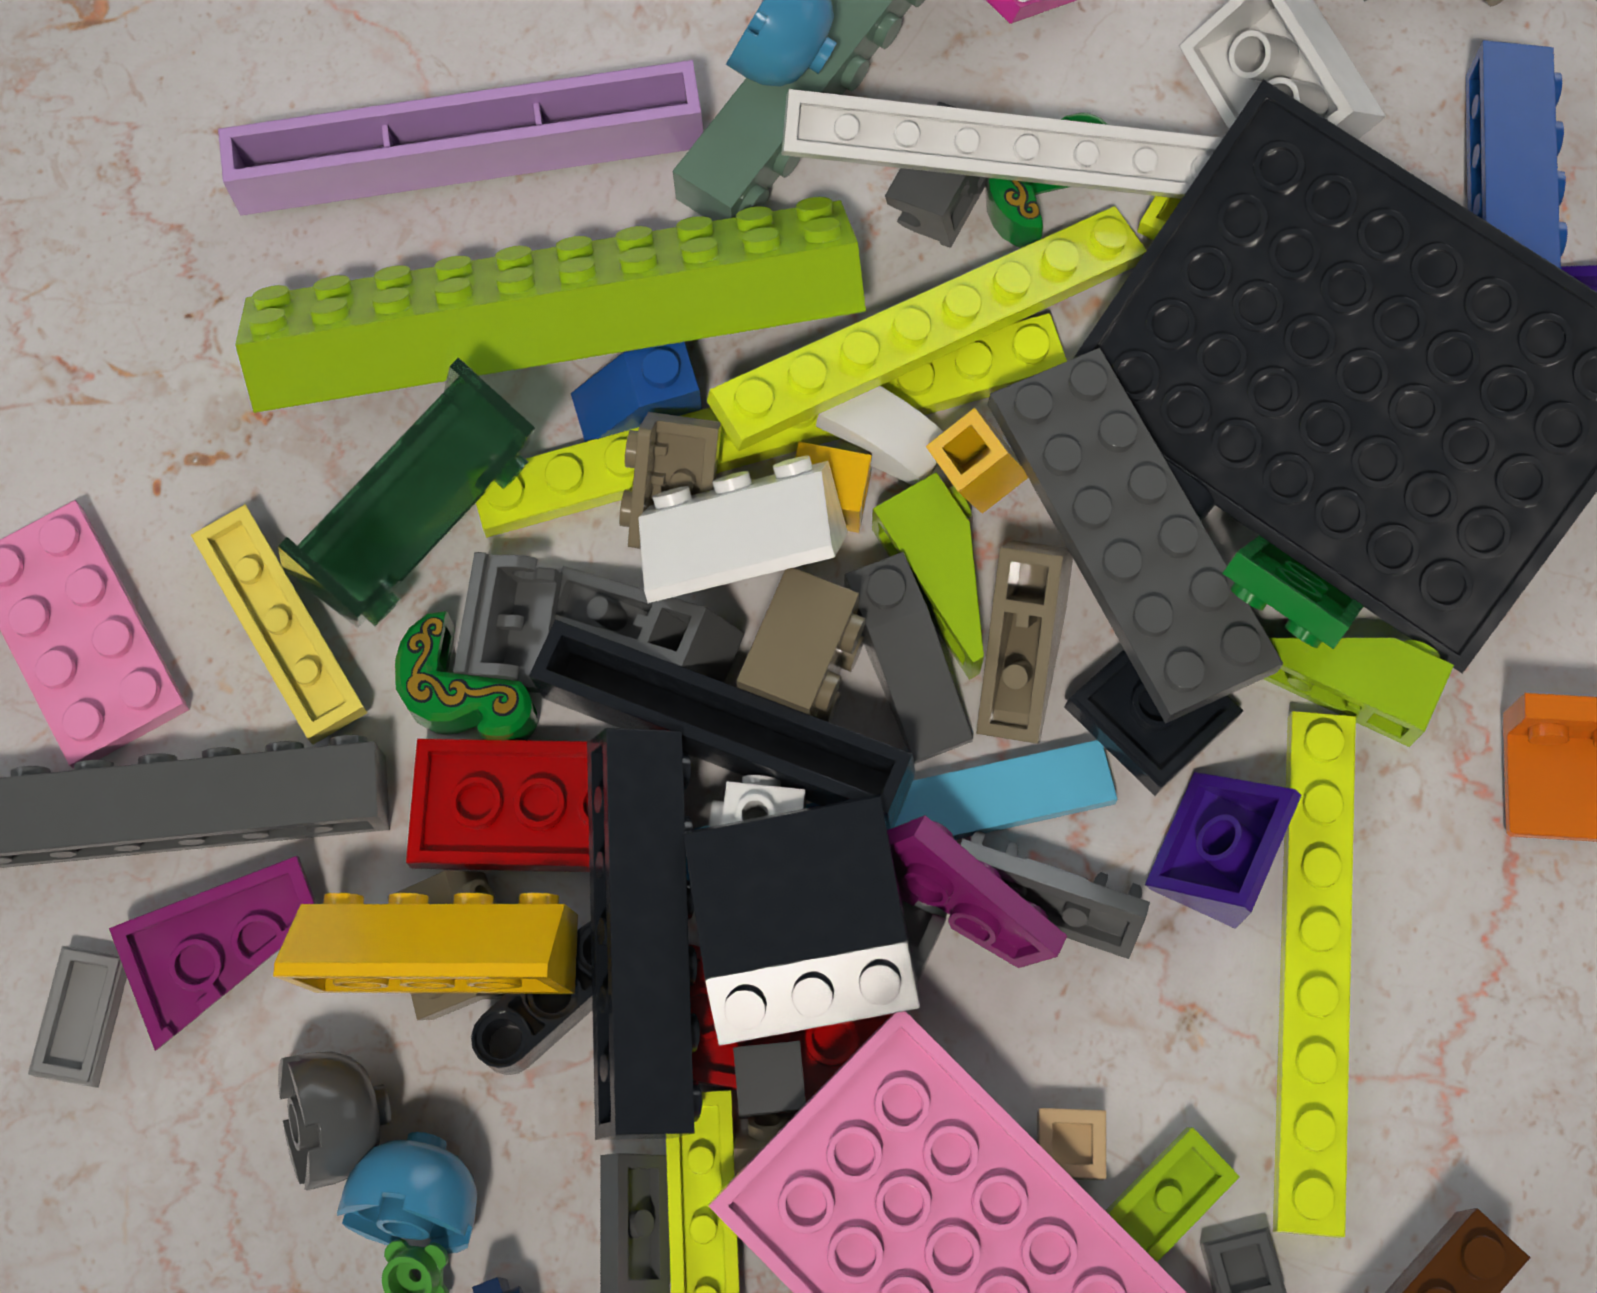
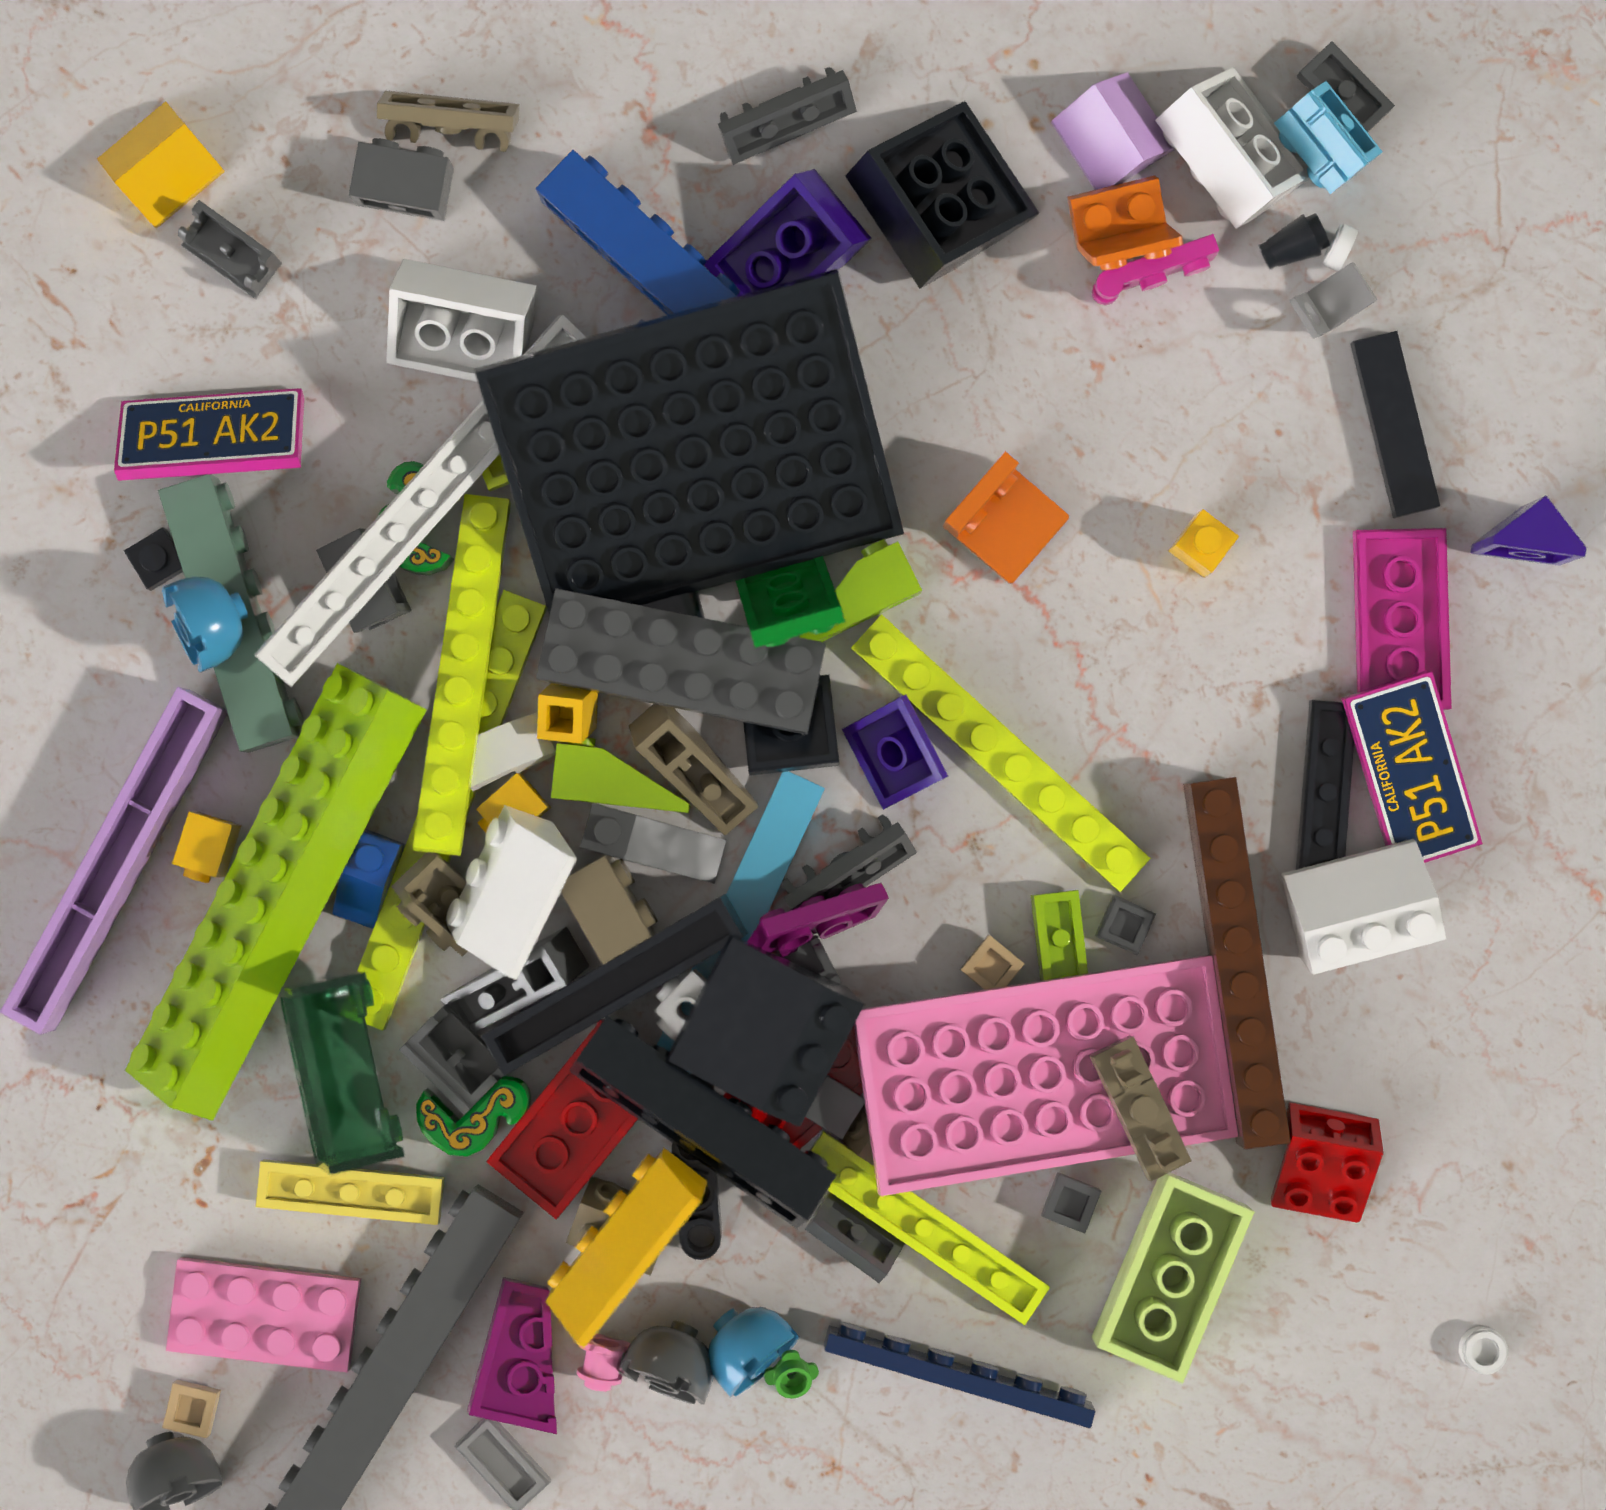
camera: 55 degrees left, 15 degrees up
none -> yellow brick [172,811,242,883]
none -> bright pink brick [577,1334,631,1391]

